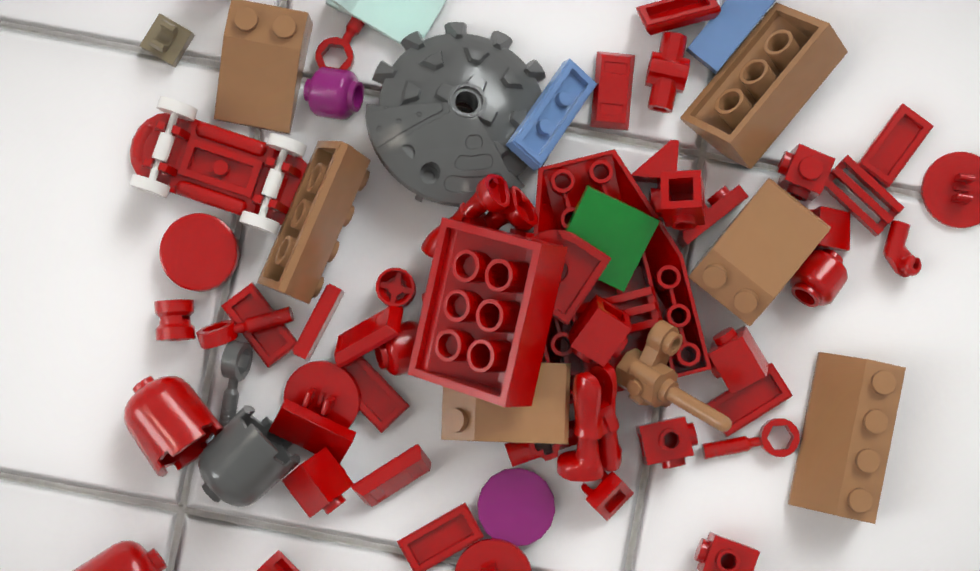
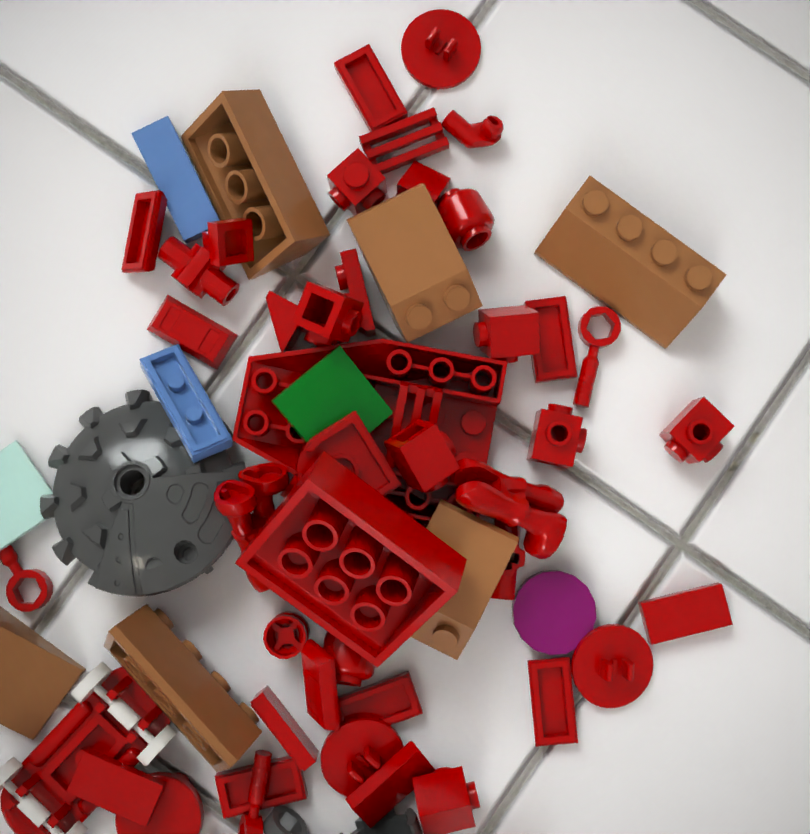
camera: 65 degrees left, 0 degrees up
magenta head [303,67,364,120] -> none
red tile [351,444,431,507] -> none
red tile [581,470,634,521] -> none
medium nougat piece [615,320,732,432] -> none
none -> red tile [66,748,167,827]
none -> red tile [202,218,254,266]

